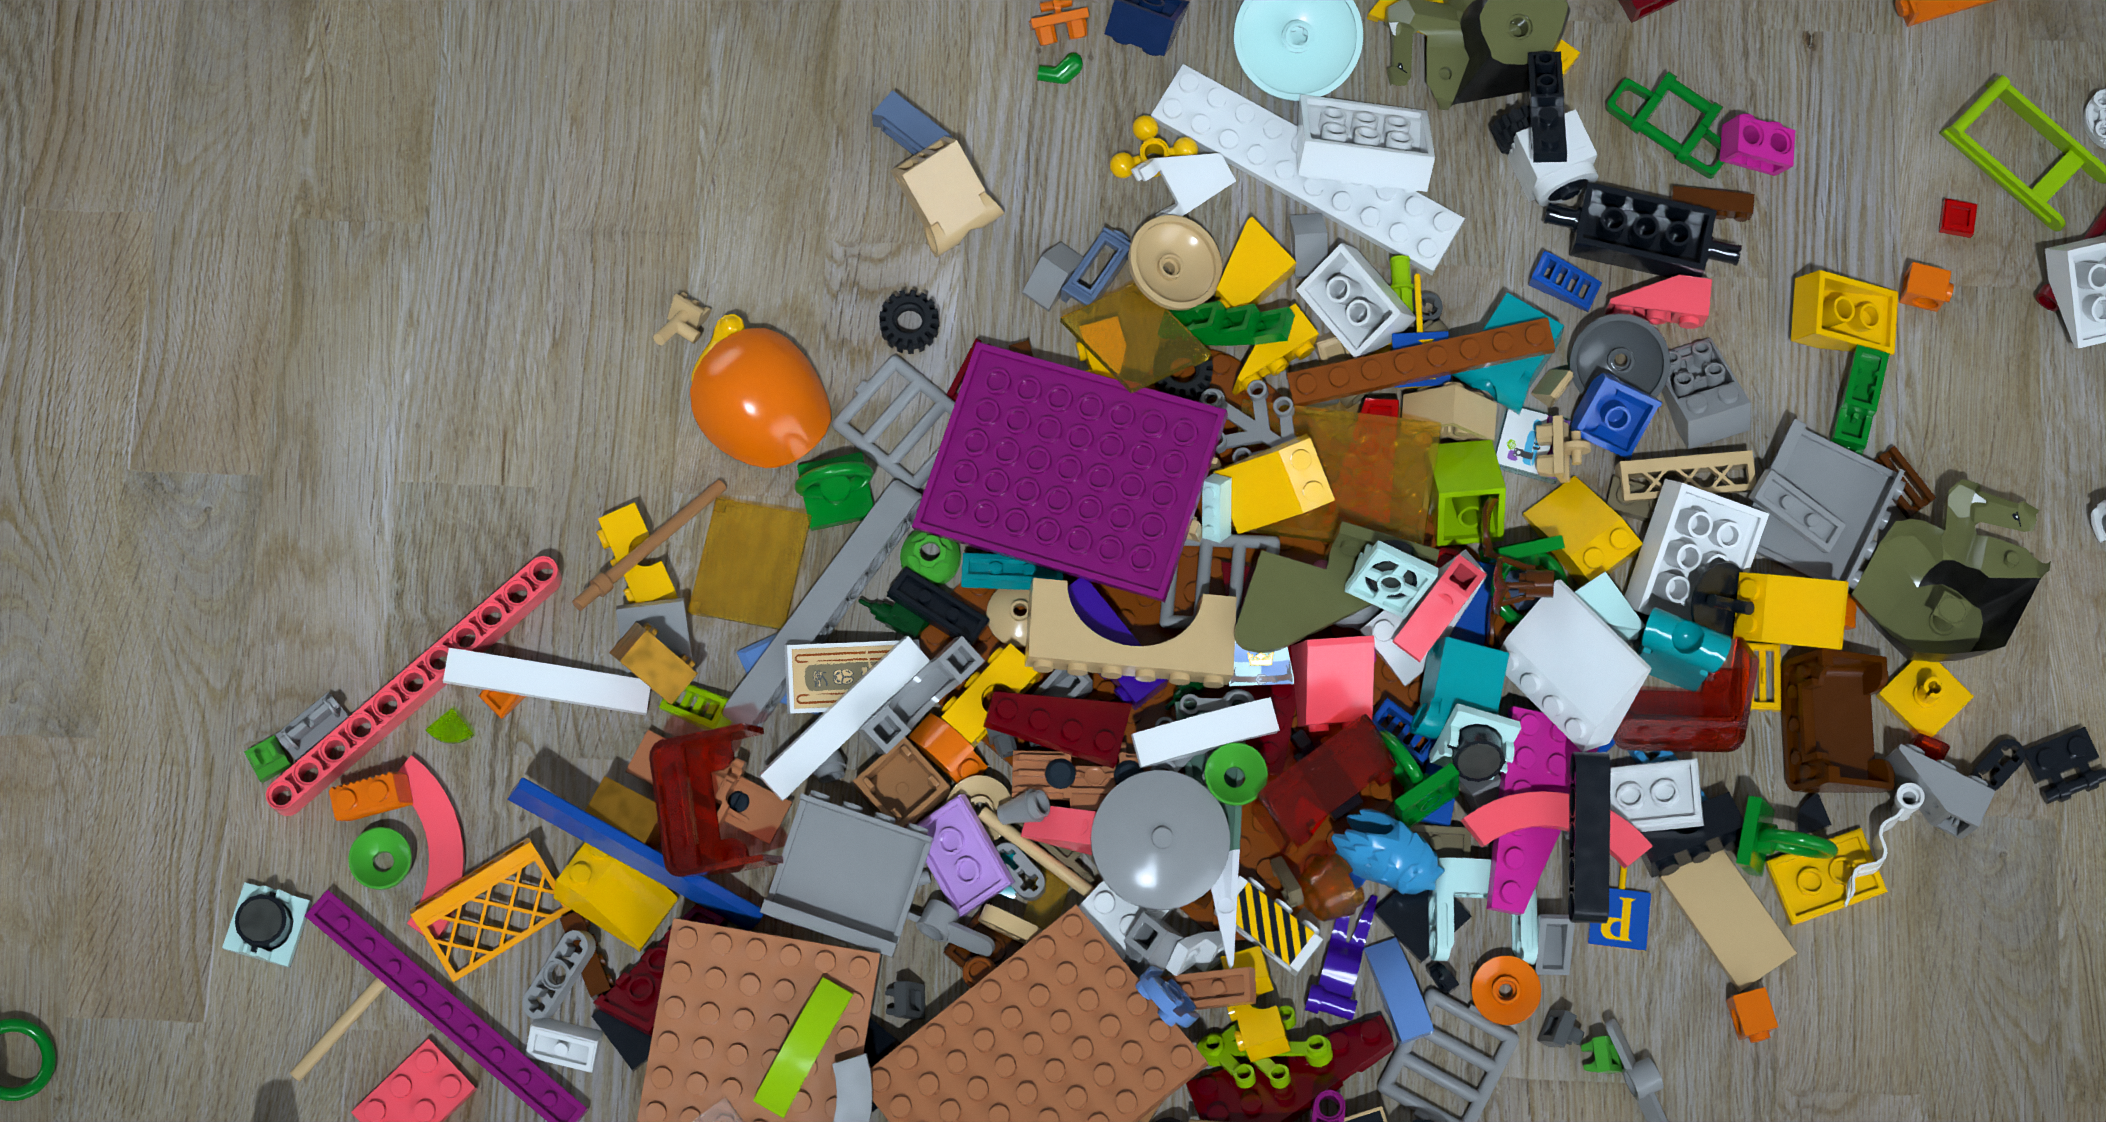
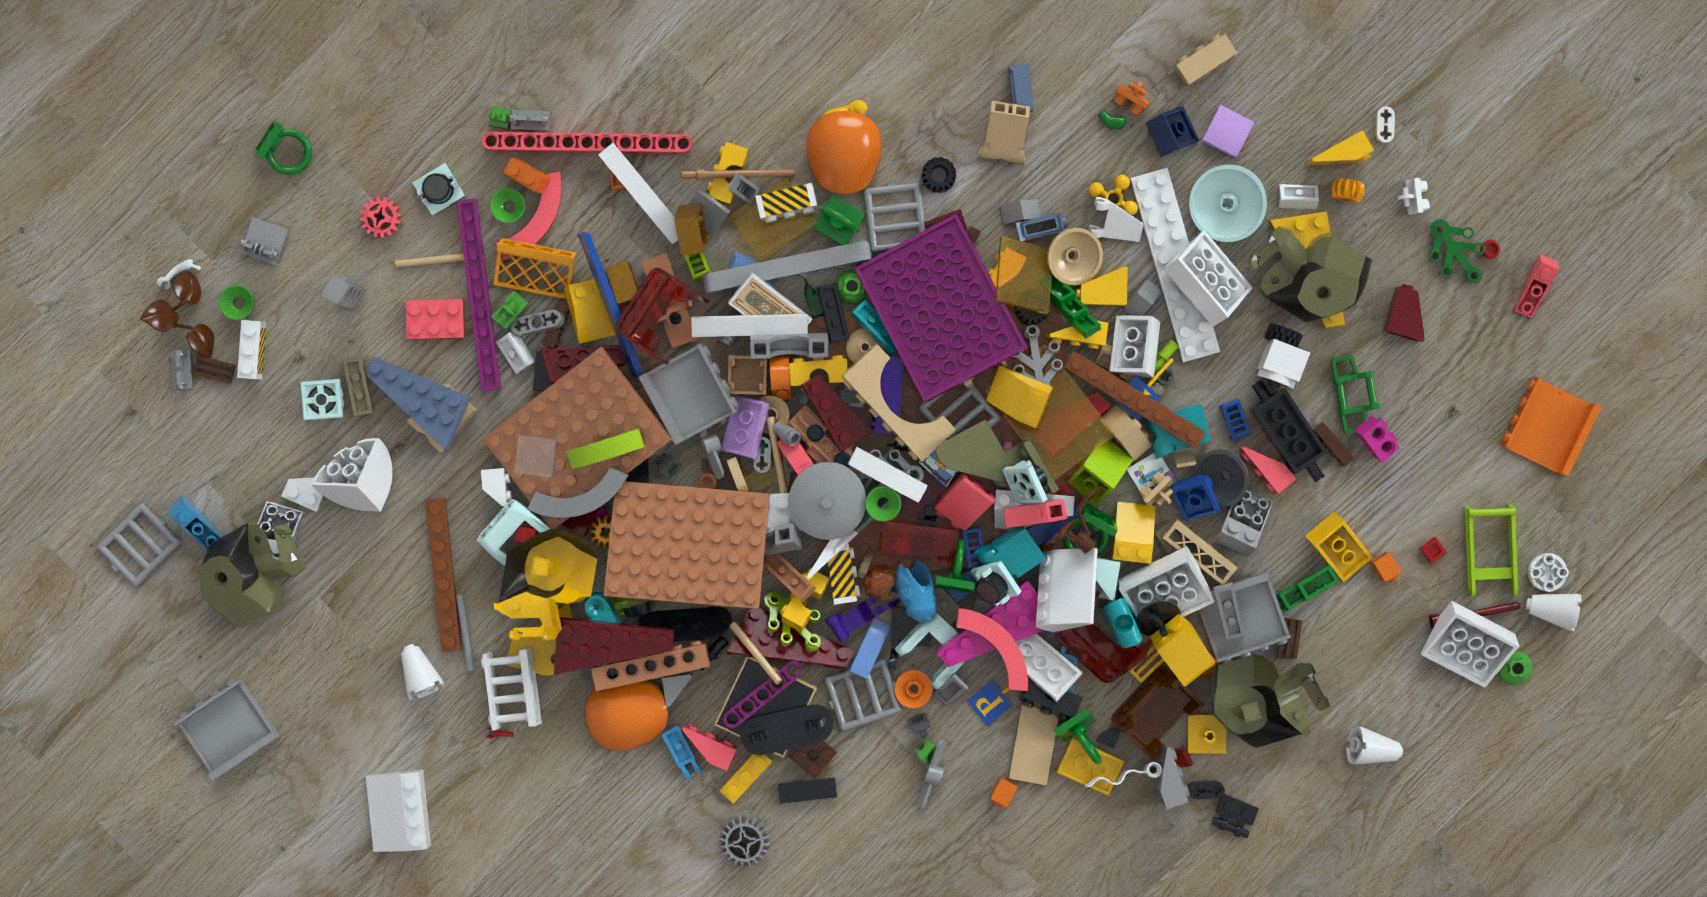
camera: 45 degrees right, 15 degrees up
clear neon green tile [425,708,474,744] -> none
tan arm [653,292,711,345] -> none
medium blue plate [1135,966,1200,1028] -> none
white slope [1165,931,1225,976] -> none
light aqua piece [1202,473,1232,543] -> none
black slope [1528,51,1567,163] -> none
black beam [1568,752,1611,923] -> none
none -> coral gear [359,196,402,239]
none -> bright green hips [491,291,529,329]
none -> light grey slope [727,173,760,205]
none -> brick [755,183,818,223]

